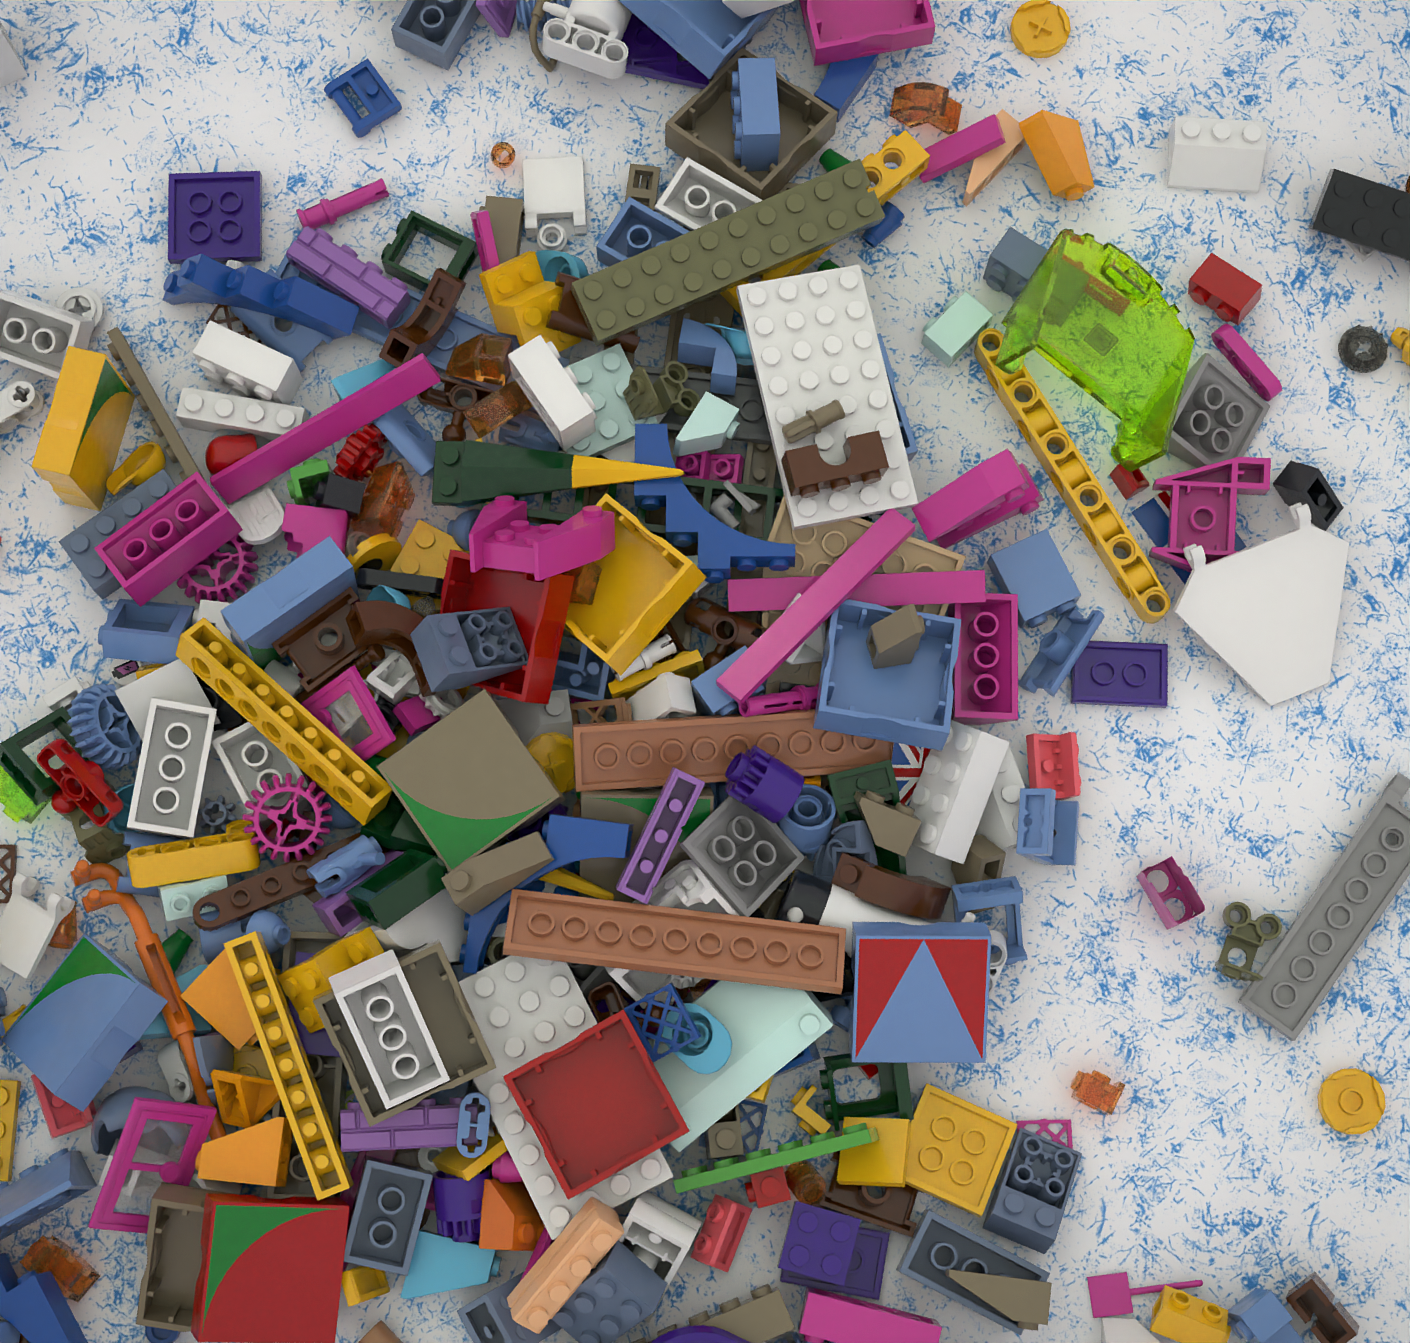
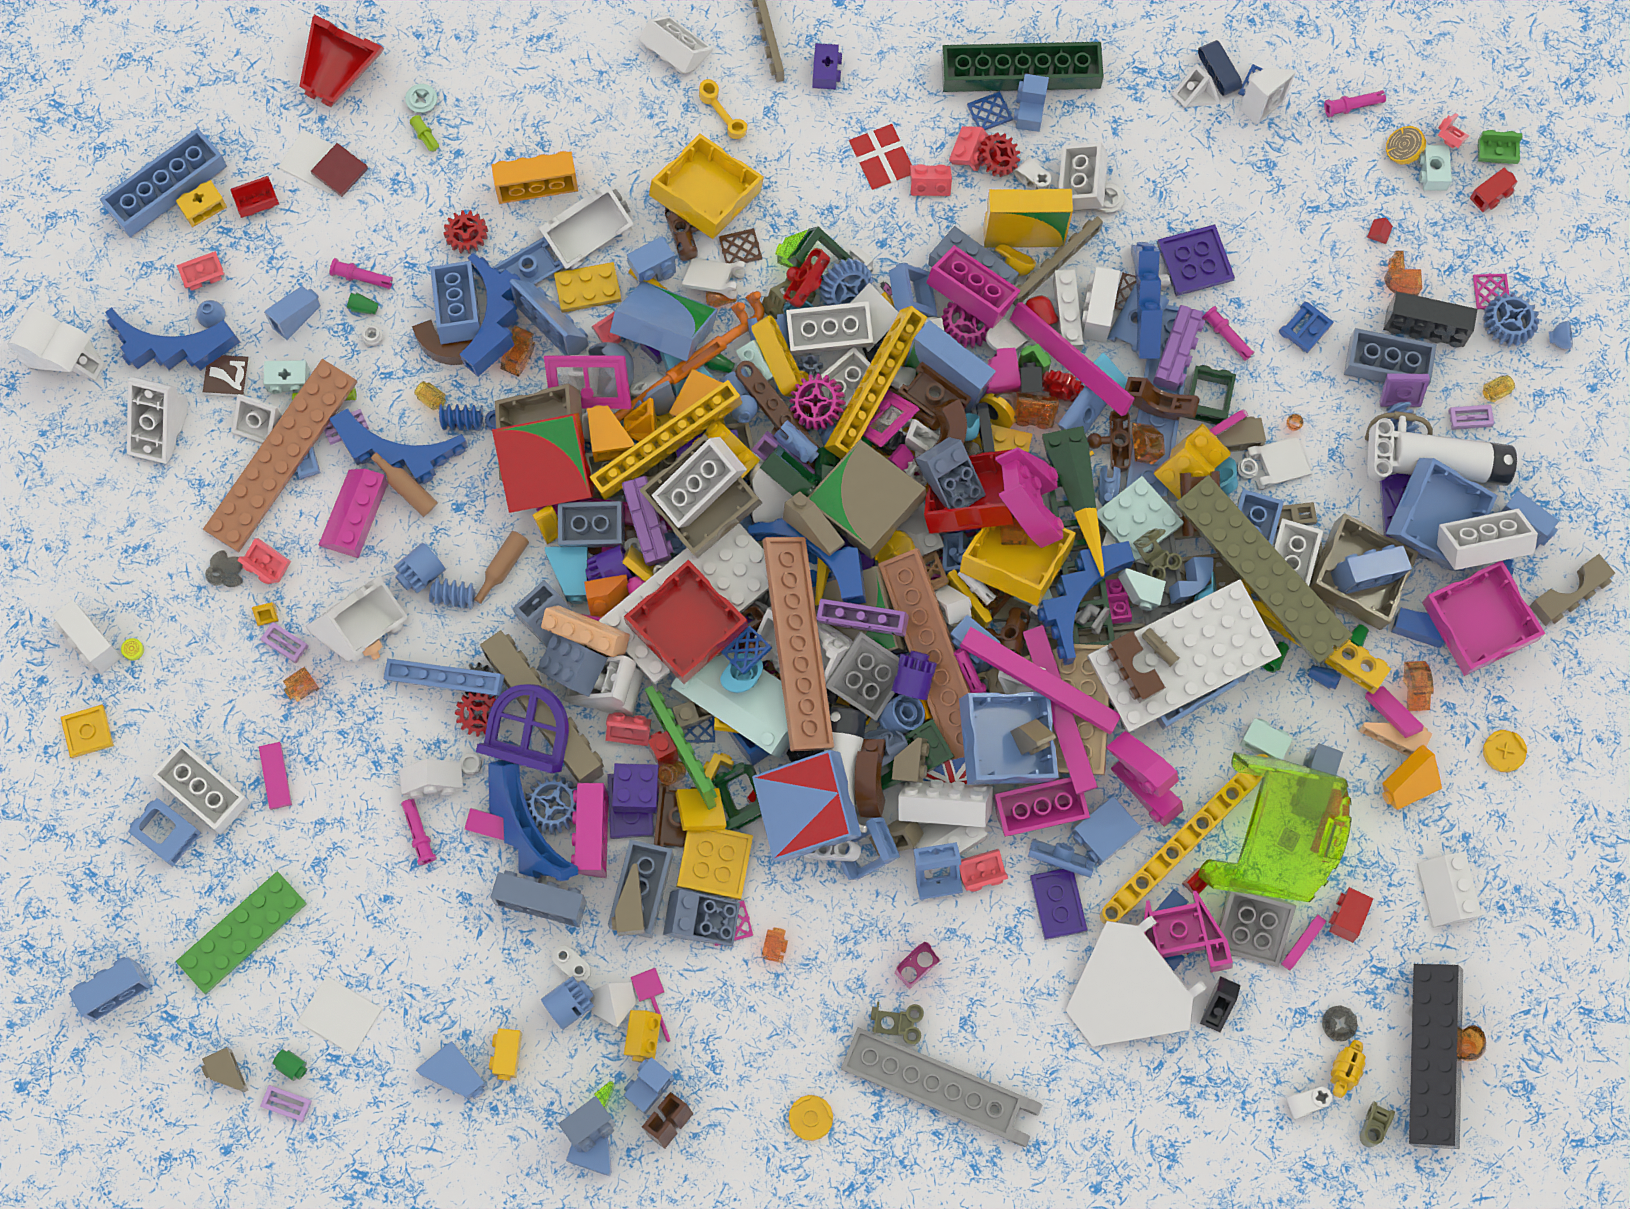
camera: 75 degrees right, 5 degrees down
medium blue beam [456,1092,490,1158] -> none
clear orange brick [463,381,533,438] -> none
white brick [508,335,597,451] -> none

